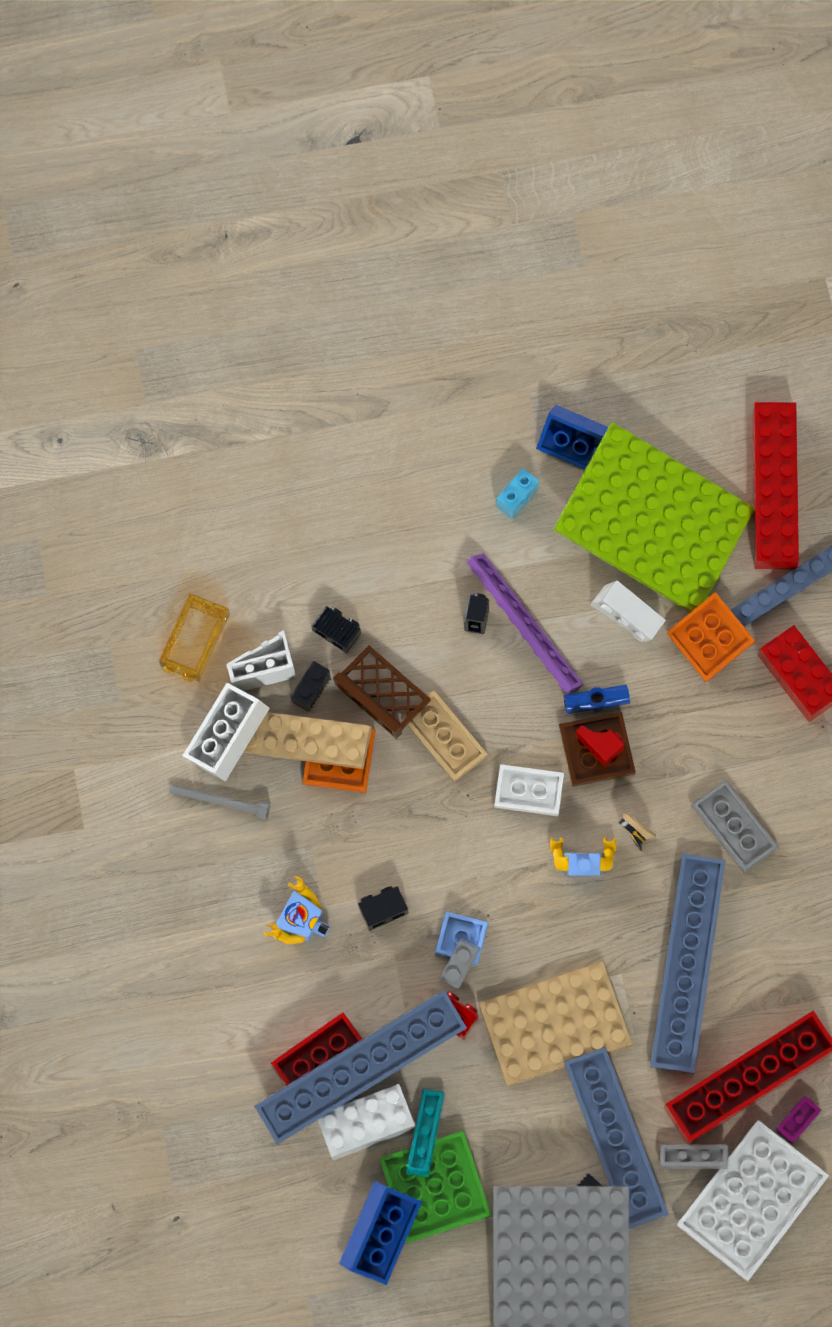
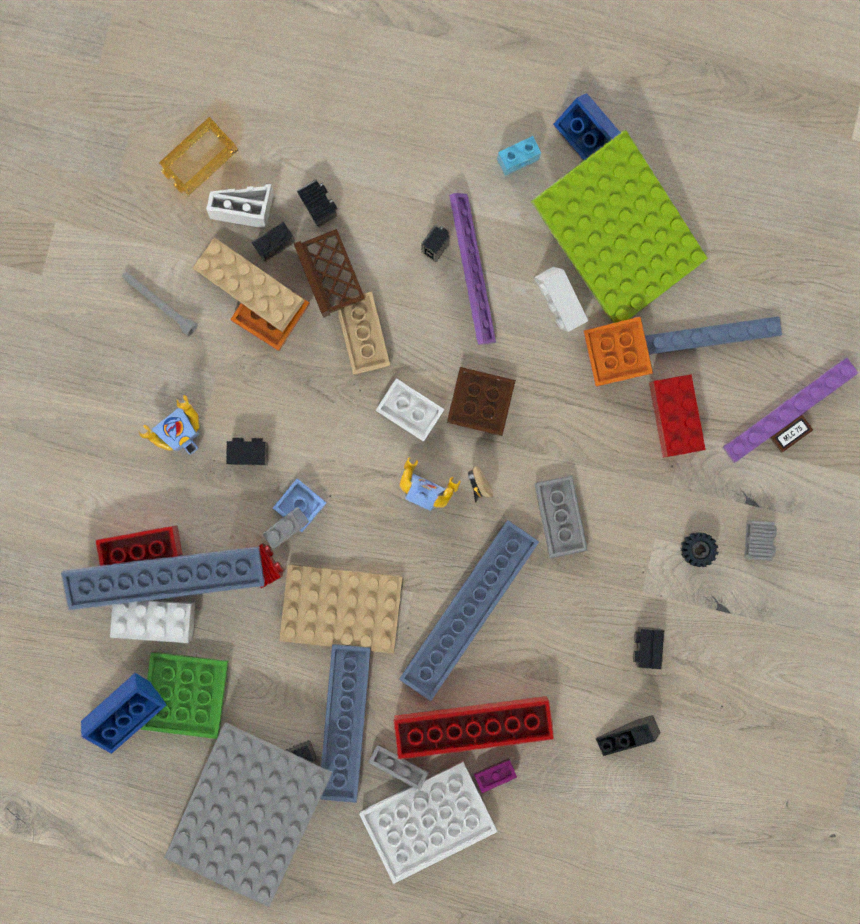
camera: 20 degrees right, 15 degrees up
white brick [183,683,270,782] -> none
teal tile [406,1089,445,1177] -> none
blue piece [564,685,630,714] -> none
red arch [575,725,624,767] -> none
red brick [753,402,799,569] -> none

